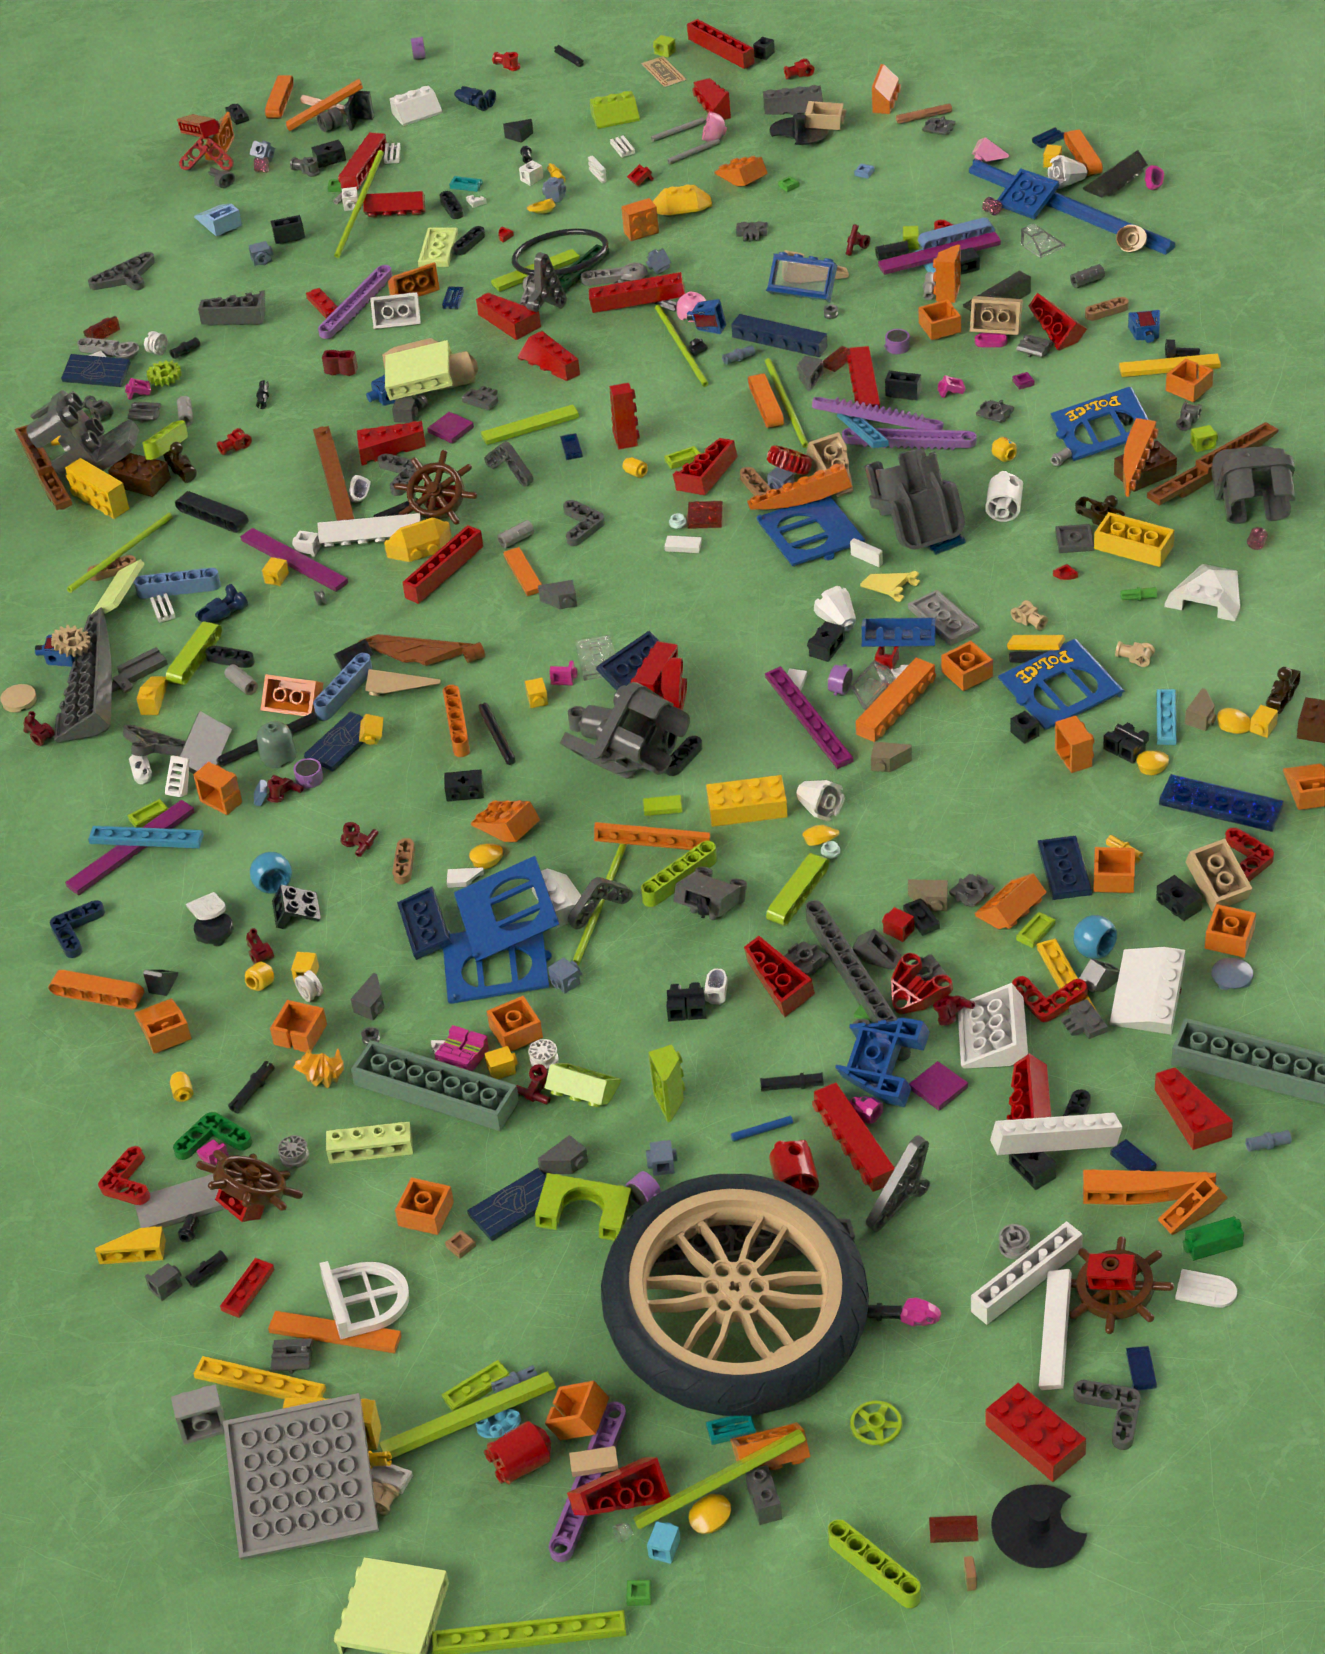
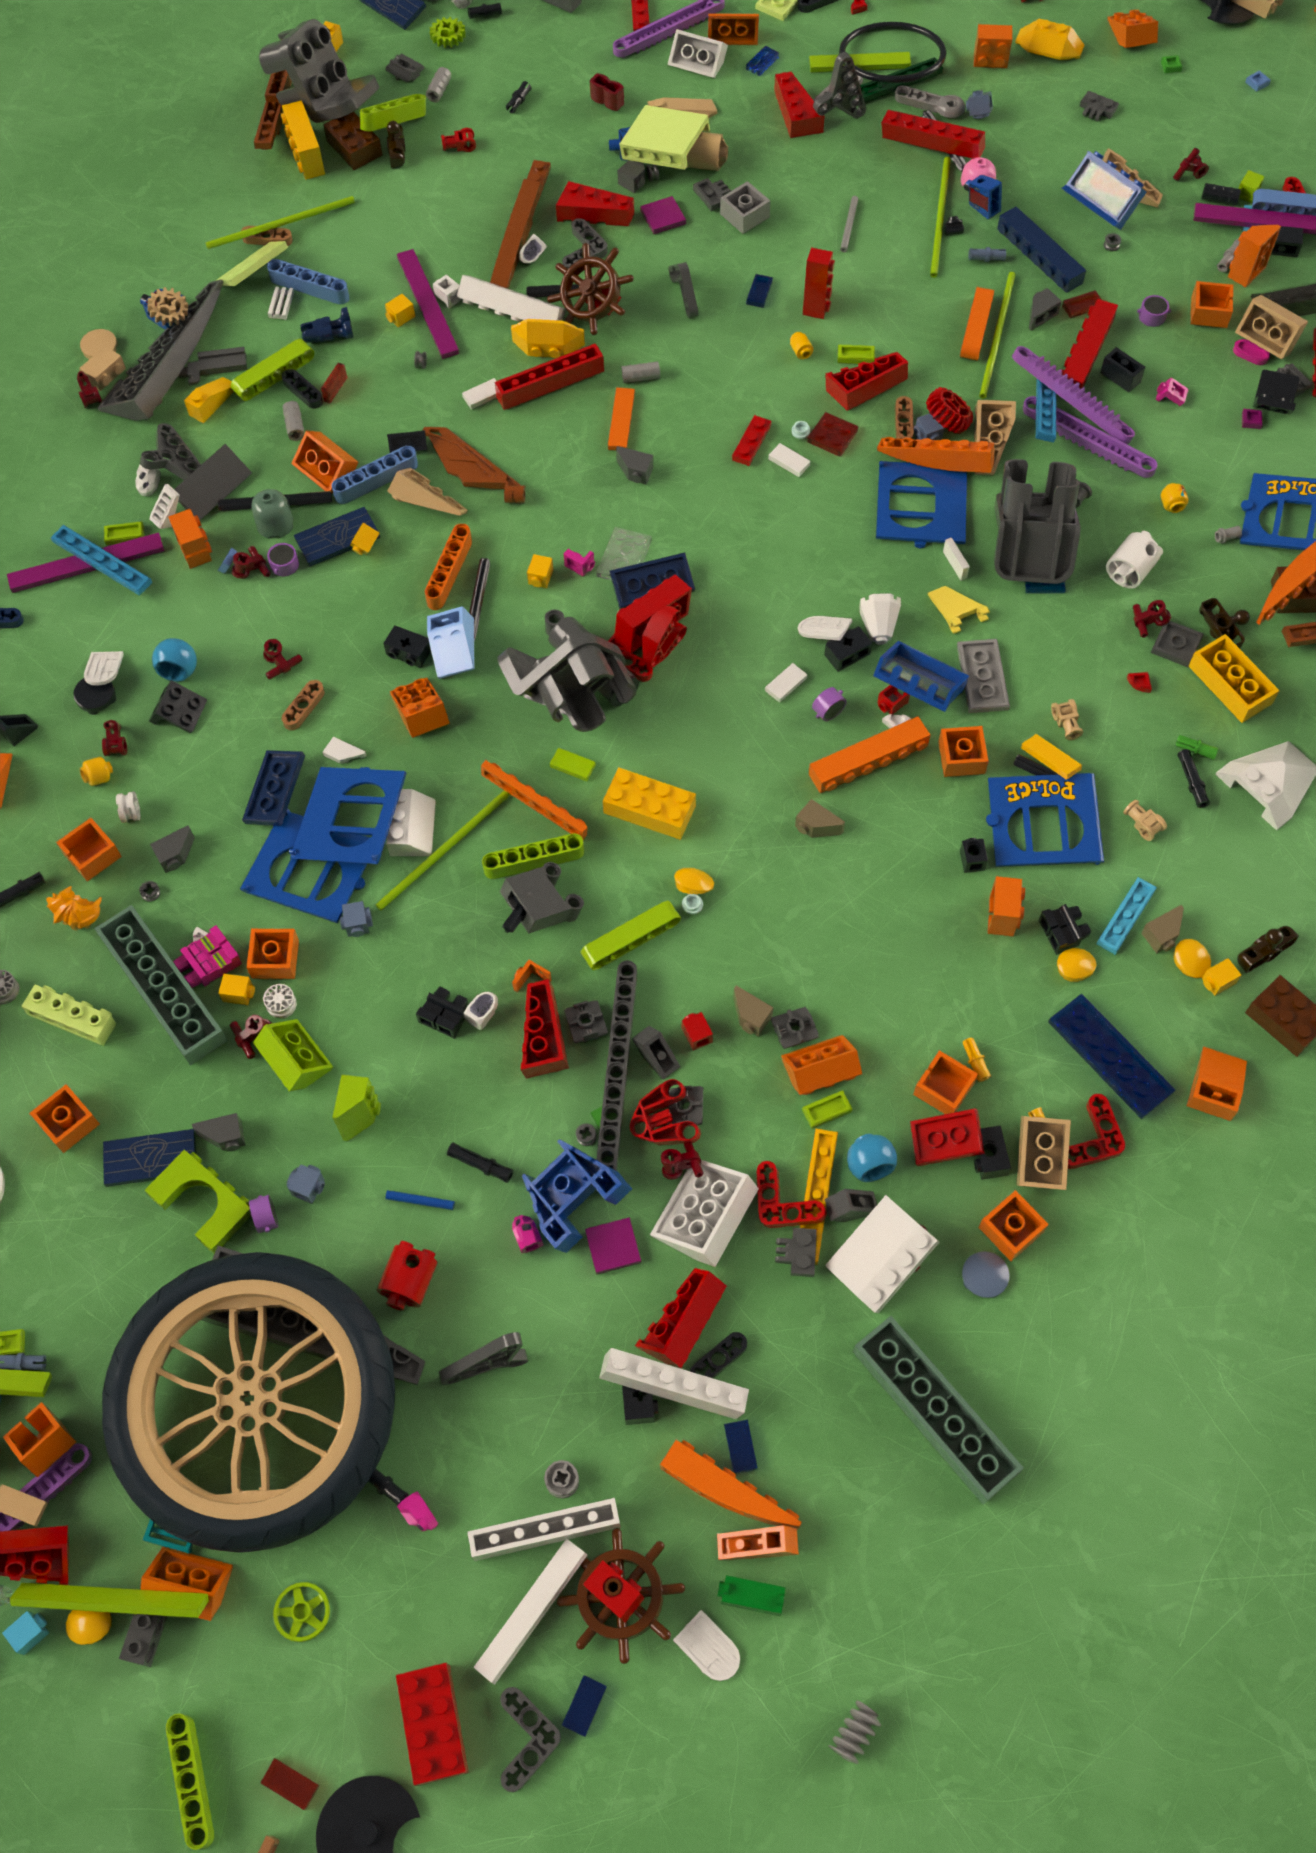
camera: 25 degrees right, 20 degrees up
dark grey connector [83,395,114,421] -> none
dark pink bracket [125,378,151,400] -> none
black beam [175,491,249,533] -> none
yellow brick [291,952,319,983] -> none
medium nougat tile [445,1230,476,1259] -> none
yellow hat [469,843,503,869] -> none
lime tile [481,404,579,445] -> none
red wedge [518,331,580,381] -> none
dark grey beam [563,500,605,546] -> none
dark grey beam [567,877,633,929] -> none
black beam [665,736,702,776] -> none
magenta tile [765,666,854,769] -> none
white cone [796,780,845,822] -> none
red brick [812,1082,895,1192] -> none
clear slope [851,660,895,710] -> none
black plate [903,898,940,936] -> none
dark grey piece [976,400,1014,423] -> none
dark blue tile [1038,835,1092,900] -> none
red wedge [1155,1067,1233,1150] -> none
sand blue pin [1245,1130,1291,1152] -> none
none -> tan brick [79,346,126,391]
none -> clear red tile [321,362,348,404]
none -> light blue slope [427,606,475,679]
none -> white tile [462,378,496,410]
none -> orange bracket [512,960,552,992]
none -> light grey brick [720,181,770,234]
none -> red plate [732,415,772,466]
none -> white window [798,616,853,641]
none -> light grey piece [840,196,858,253]
none -> red tile [910,1108,984,1166]
none -> dark red piece [1132,600,1171,638]
none -> black pin [1177,749,1210,808]
none -> black bracket [1253,369,1300,415]

